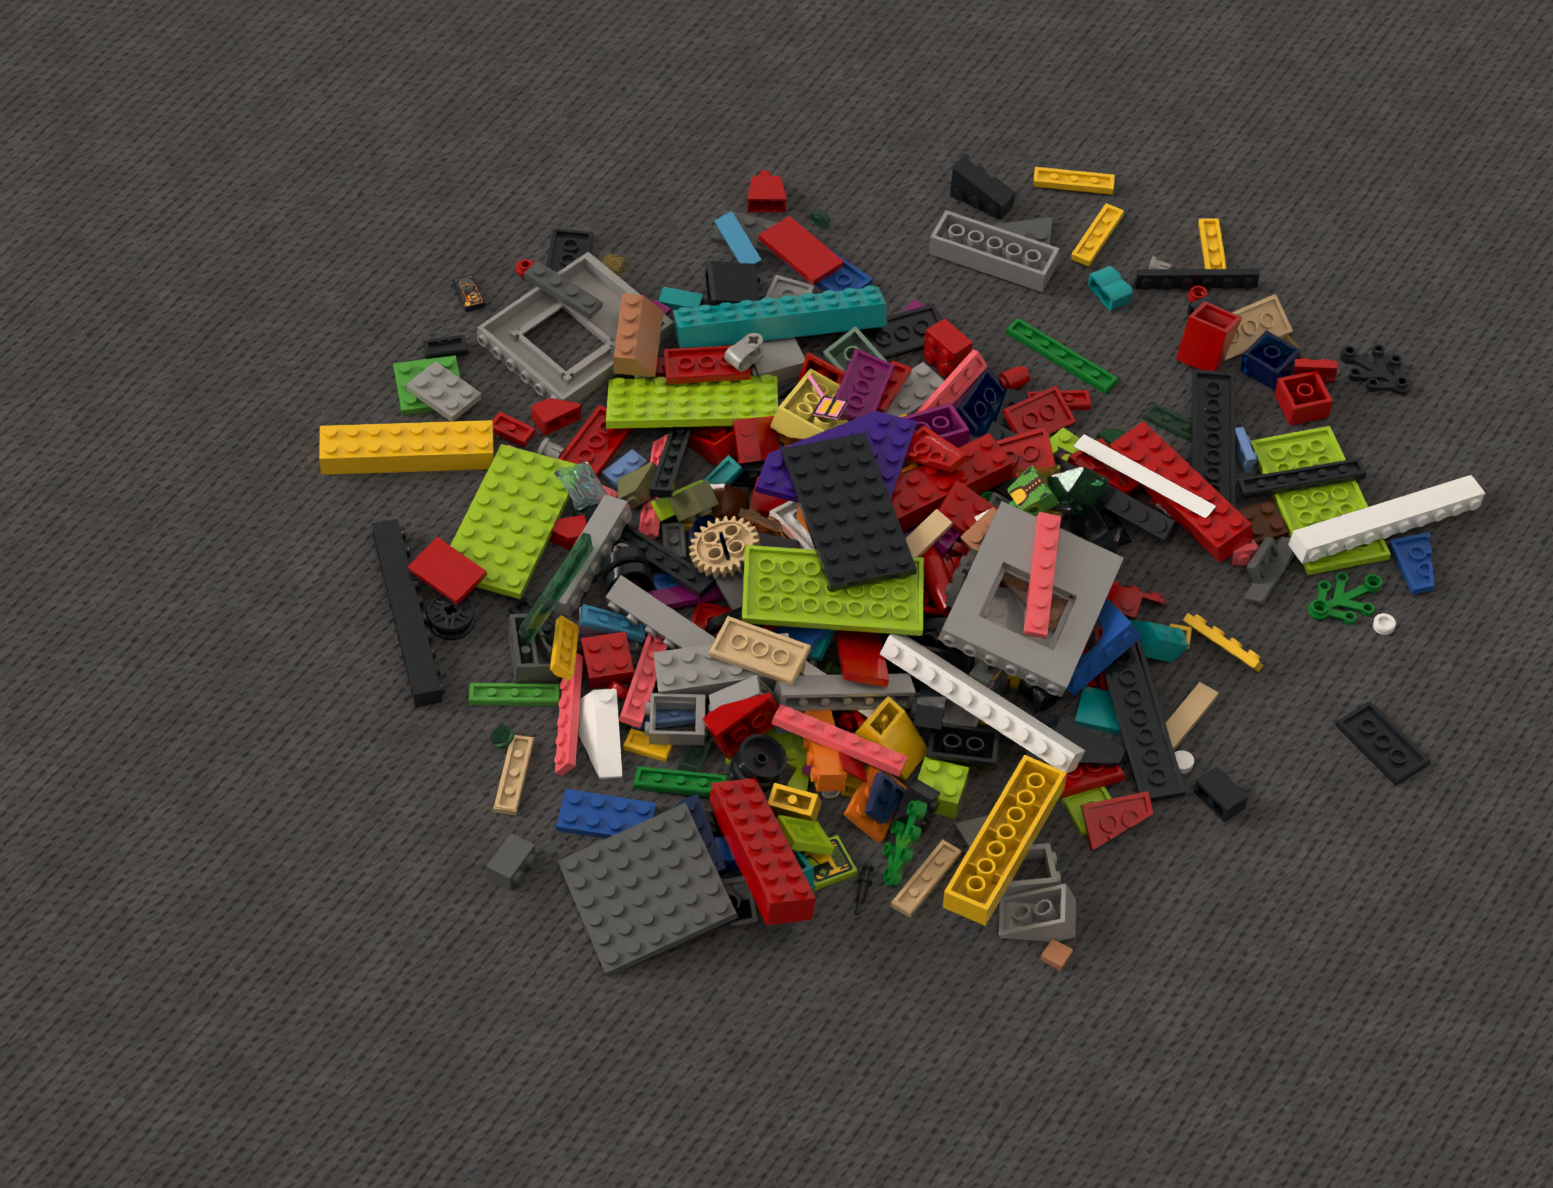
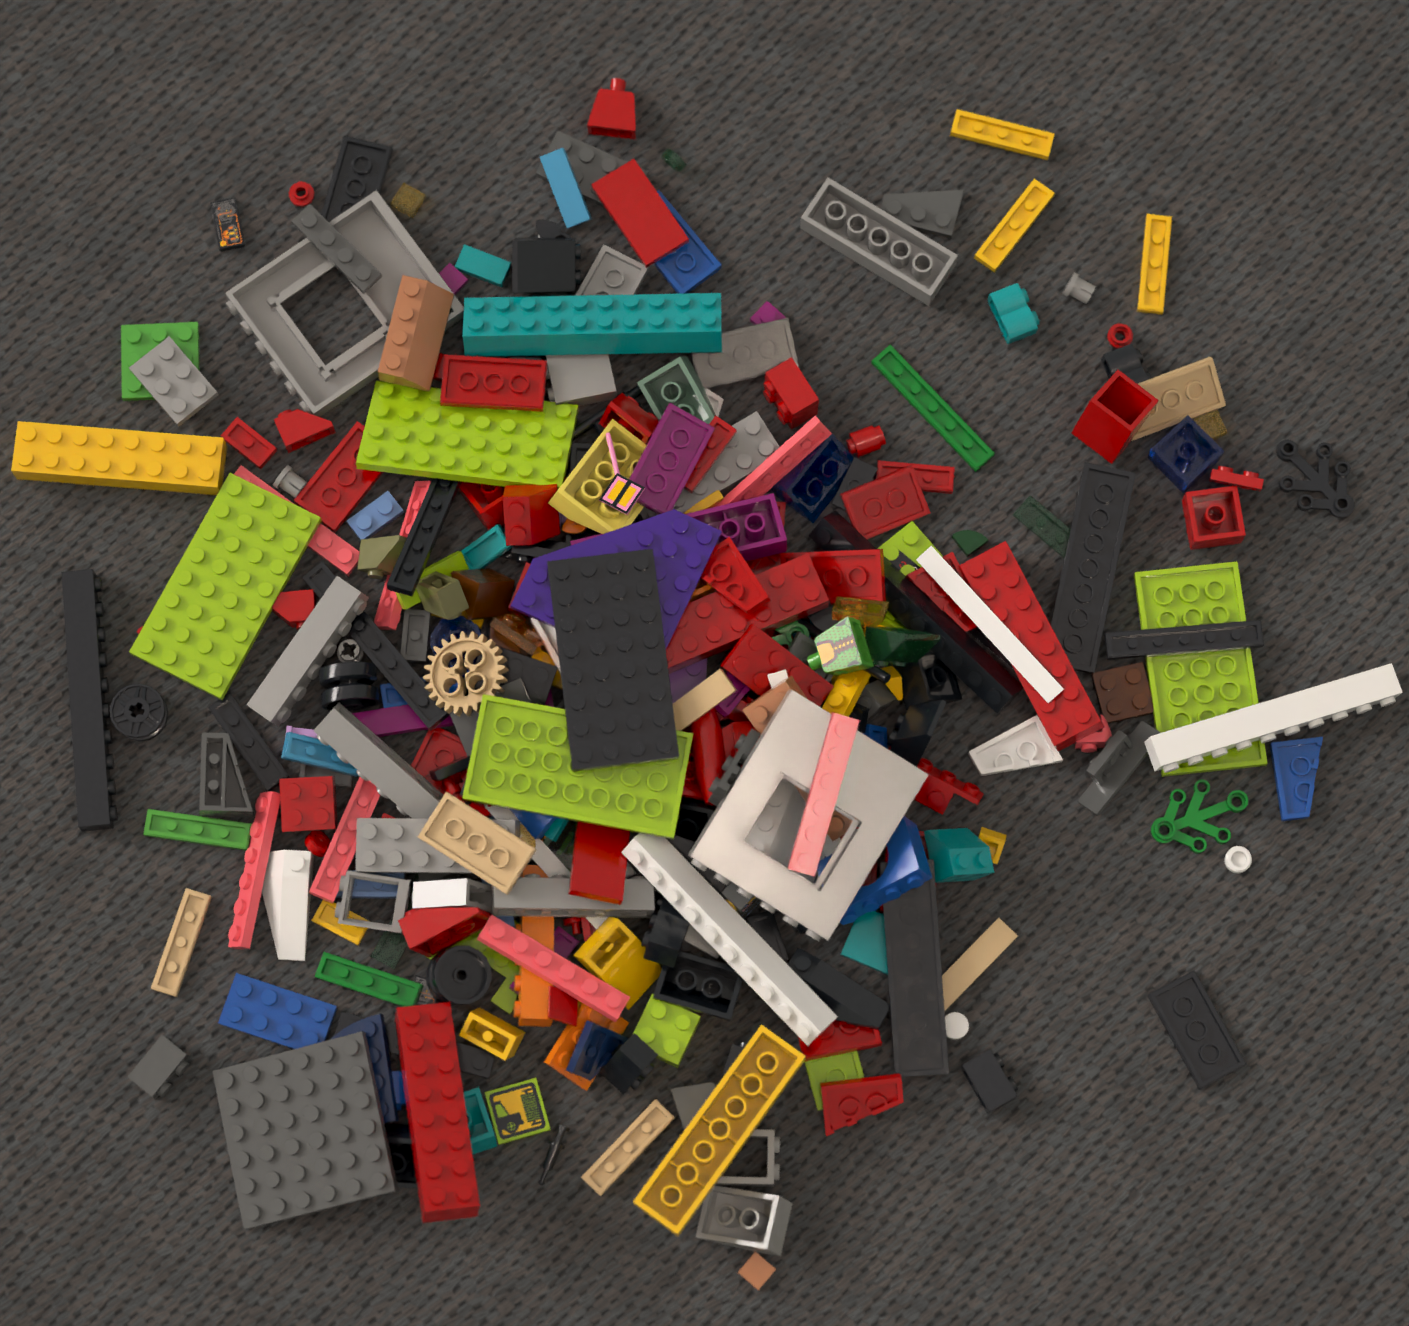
camera: 10 degrees right, 25 degrees up
red tile [408,537,487,605] -> none
black plate [423,335,468,359] -> none
clear green tile [490,725,514,748] -> none
clear green tile [519,532,594,644] -> none
yellow plate [550,615,579,681] -> none
clear light blue plate [554,461,608,510] -> none
light grey piece [724,333,764,372] -> none
lime plate [777,815,835,855] -> none
green plant [882,800,927,887] -> none
black wedge [950,153,1015,220] -> none
black plate [1135,268,1260,290] -> none
yellow plate [1183,613,1264,672] -> none
medium blue plate [1235,427,1257,473] -> none
none -> yellow slope [881,666,903,700]
none -> white wing [968,715,1063,776]

